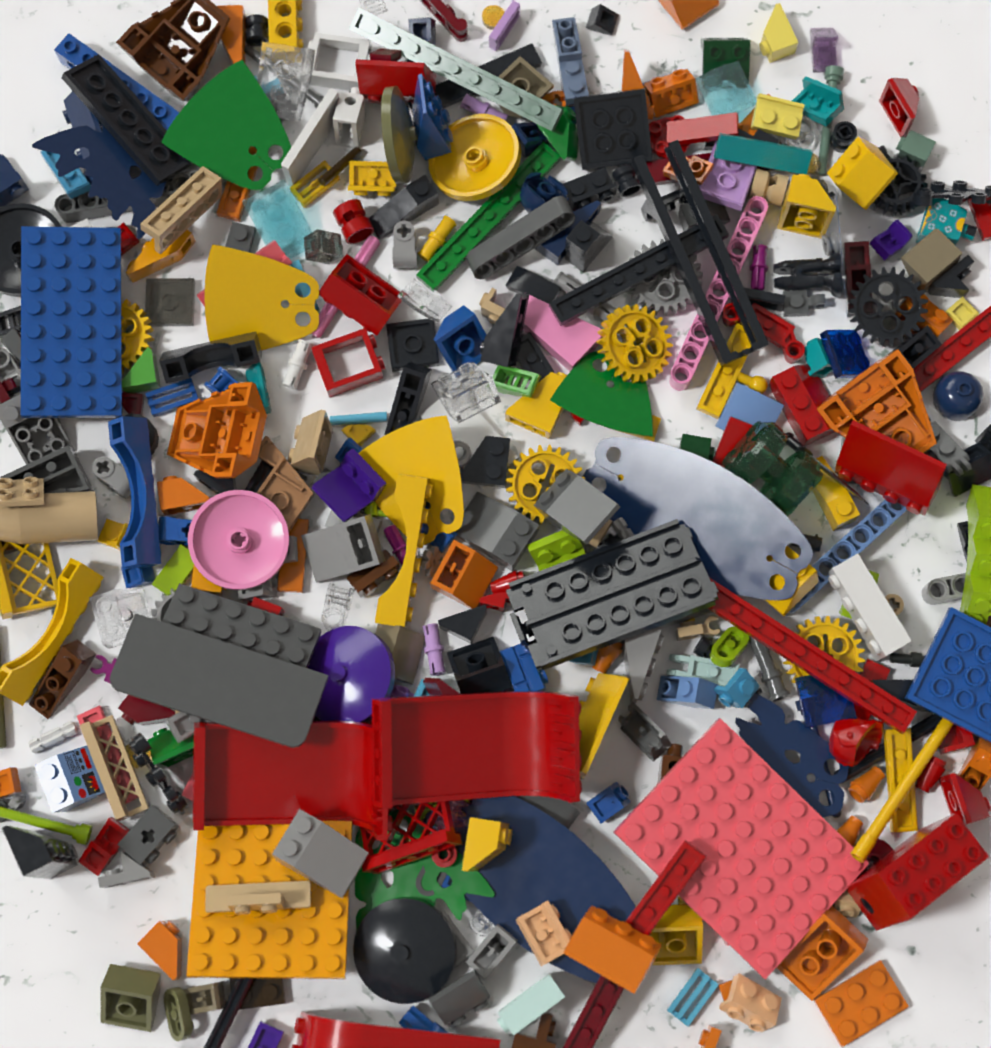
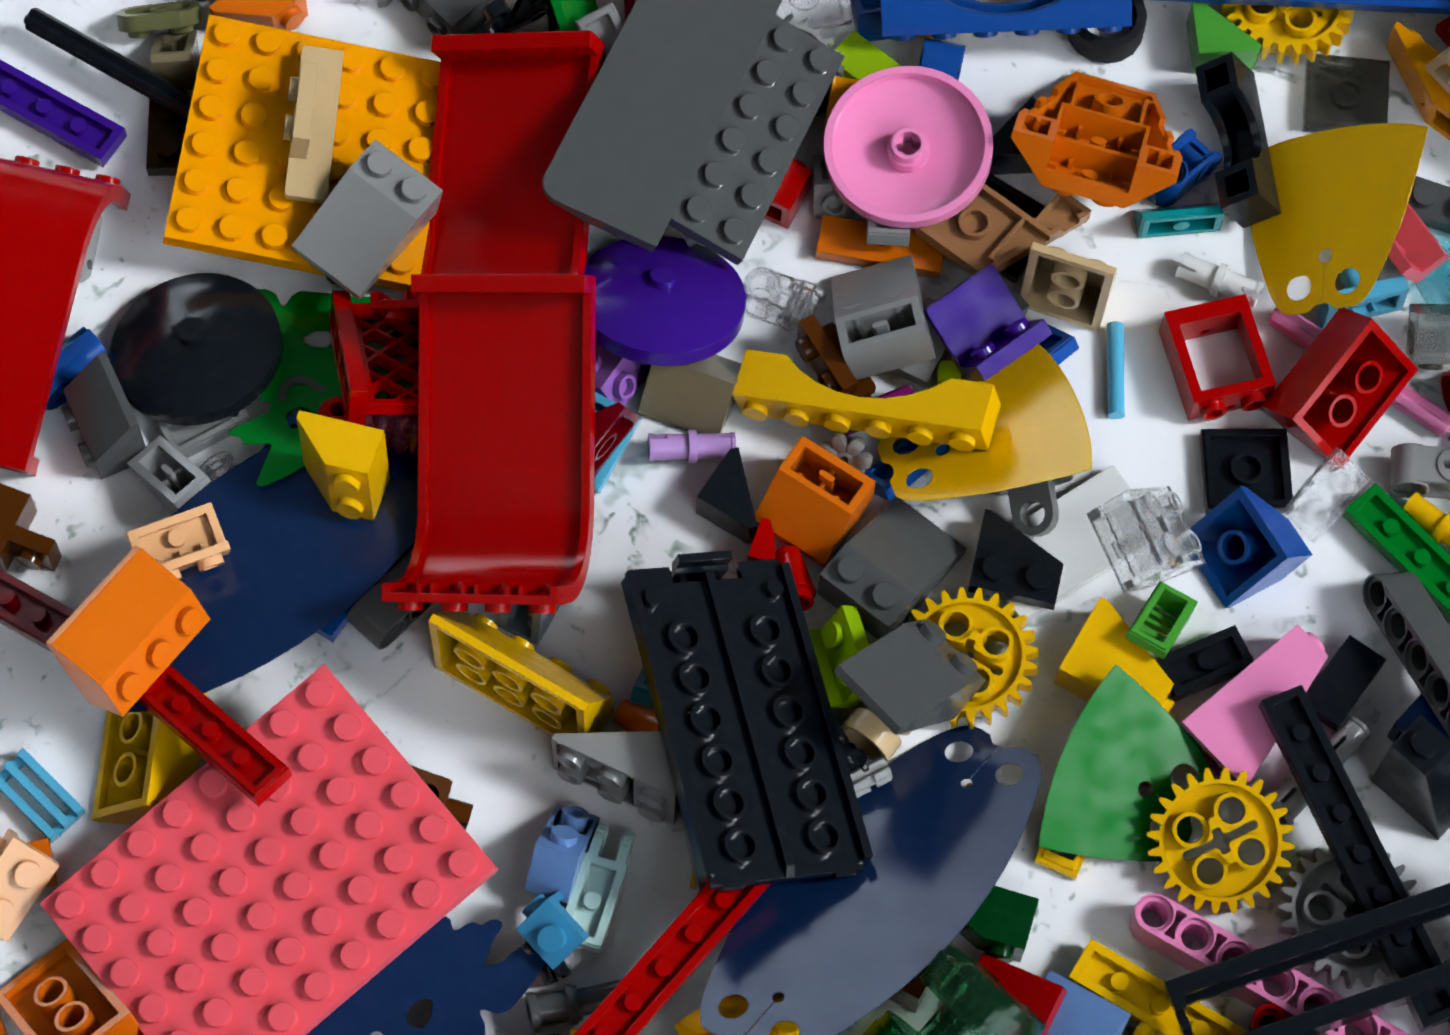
camera: 90 degrees right, 10 degrees down
dark red tile [122,392,145,415] -> none
blue tile [145,378,199,417] -> none
orange slope [157,476,210,516] -> none
yellow tile [341,424,376,447] -> none
black slope [384,362,432,435] -> none
black slope [446,637,512,694] -> none
tan bracket [479,287,505,325] -> none
black slope [480,293,529,367] -> none
light aqua window [497,973,565,1036] -> none
blue brick [500,643,549,692] -> none
blue bracket [587,782,631,824] -> none
dark grey hinge [618,702,672,762] -> none
tan plate [675,616,720,641] -> none
black plate [693,636,713,658] -> none
lime plate [710,626,749,667] -> none

